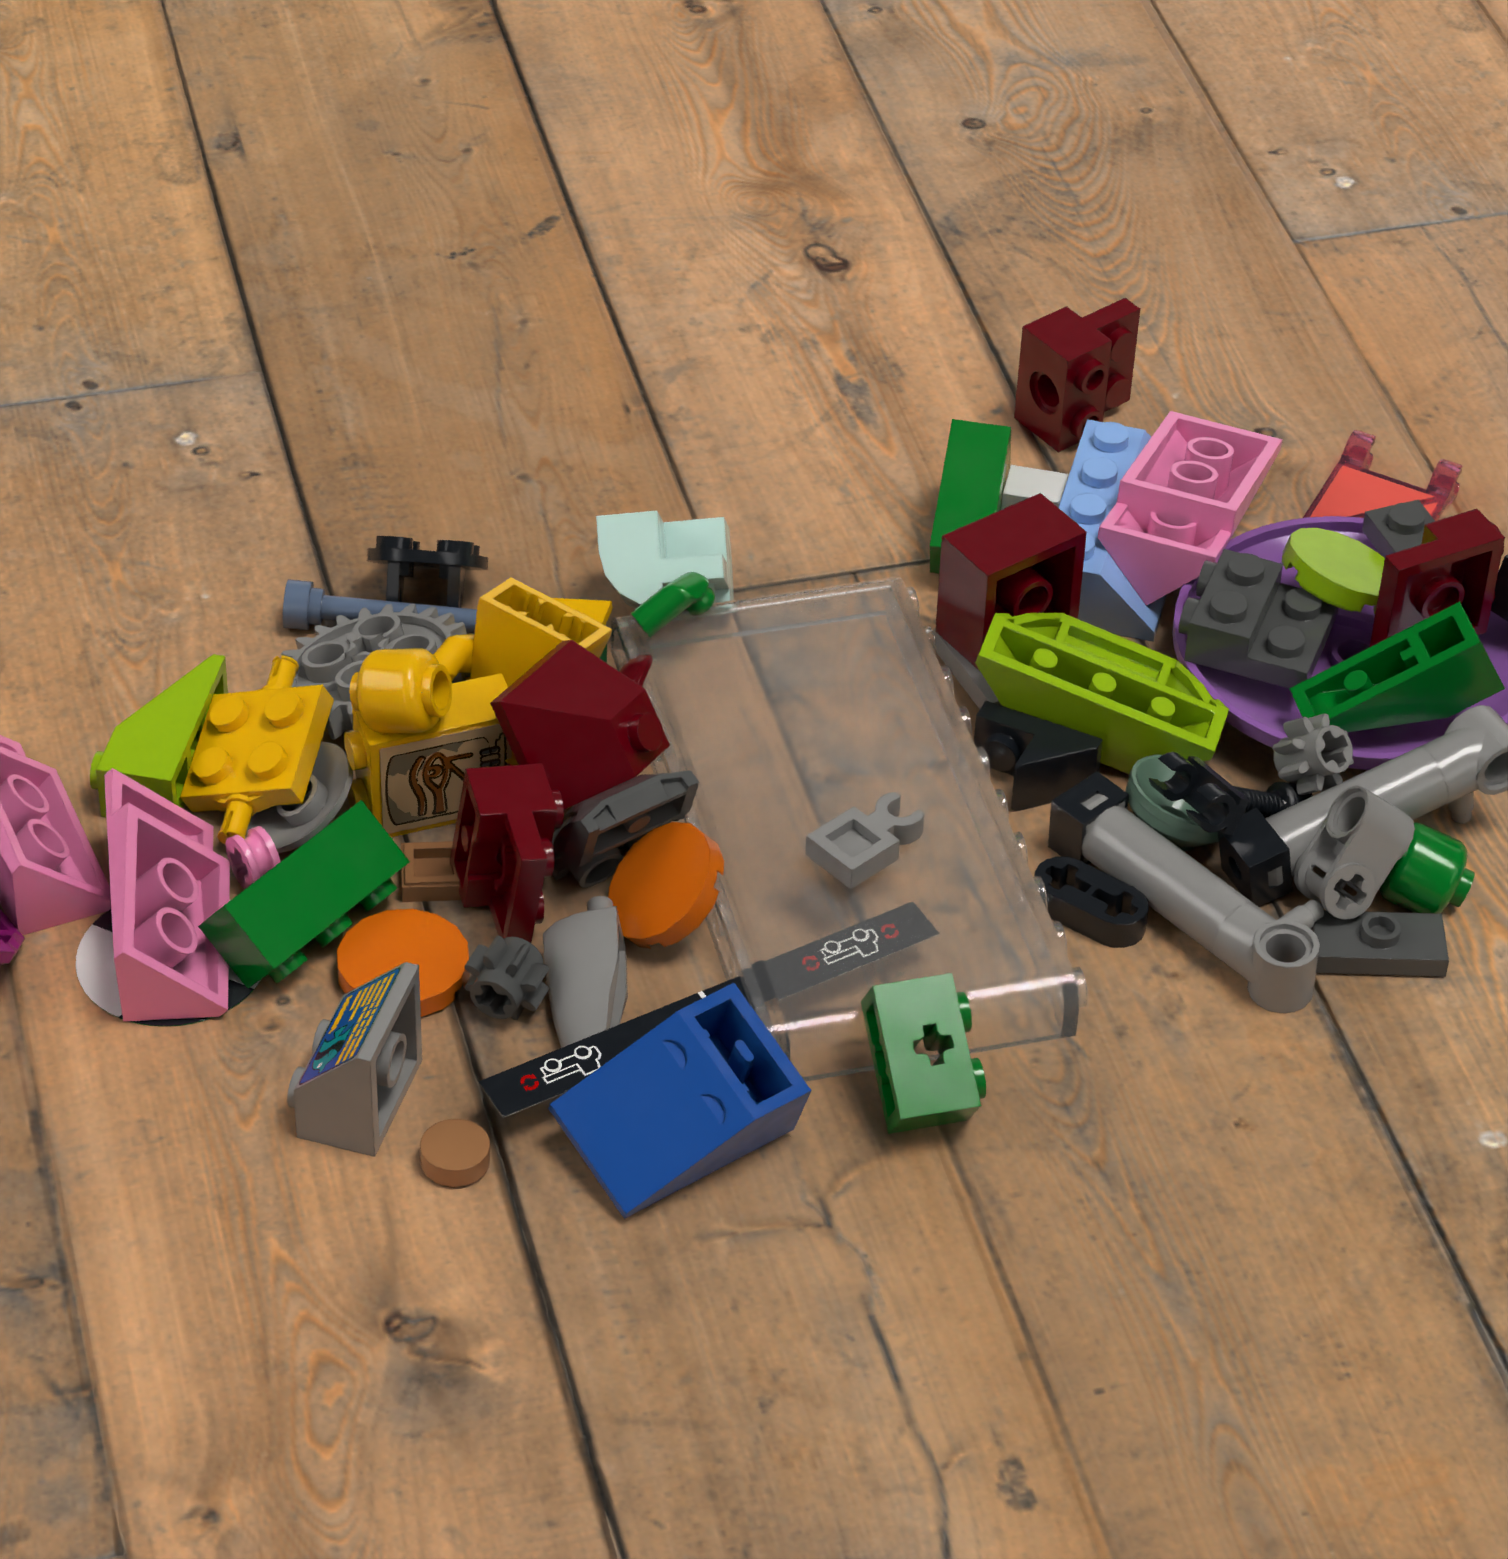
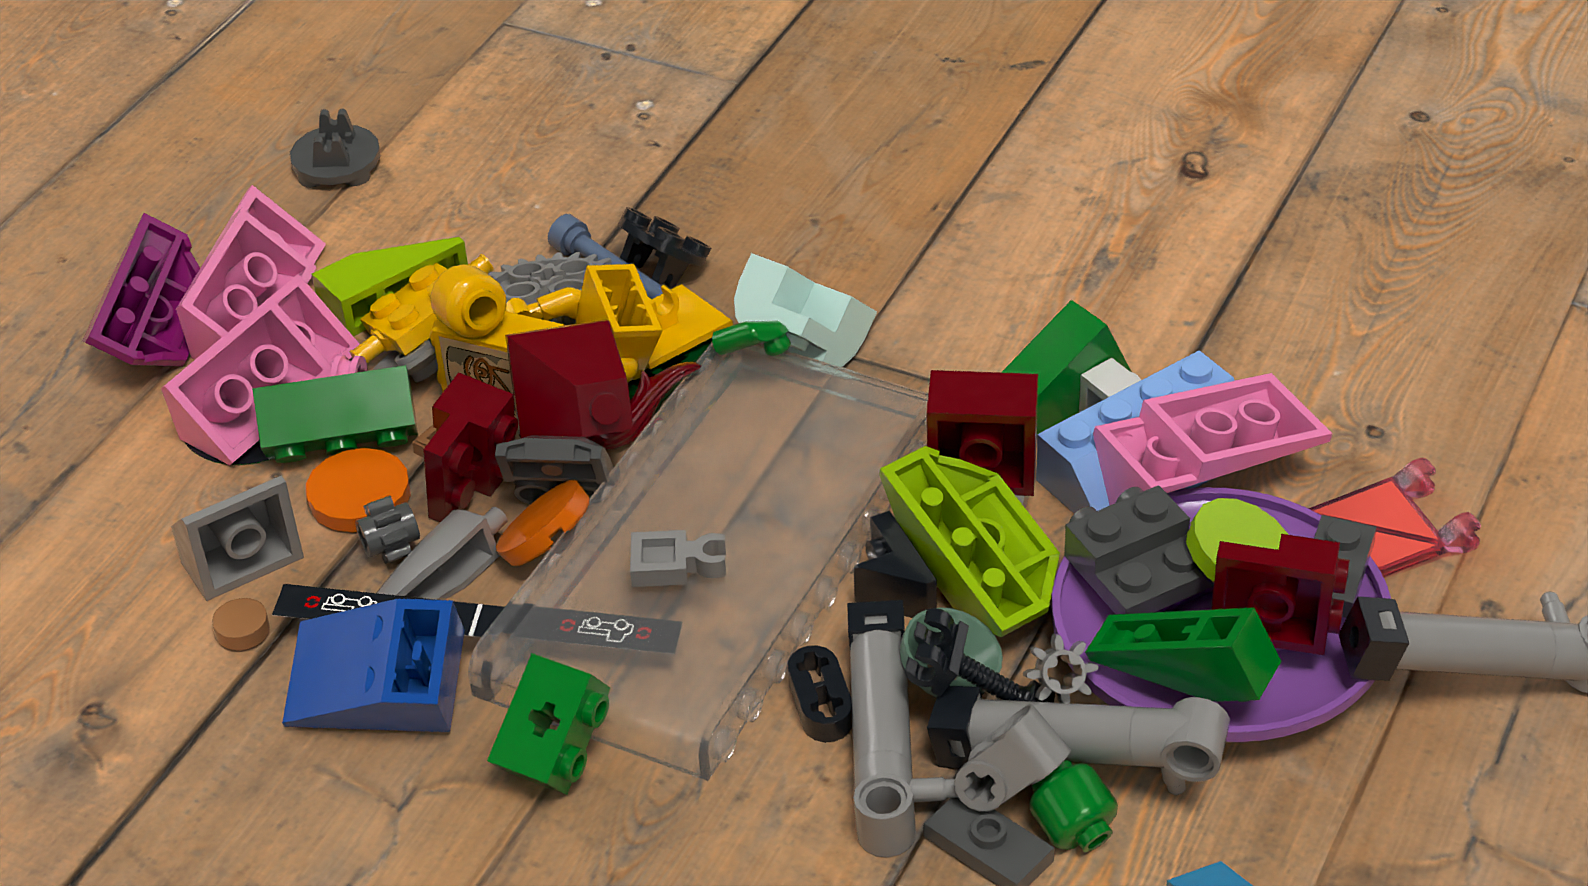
camera: 45 degrees right, 0 degrees up
dark red brick [1014,298,1140,453] -> none

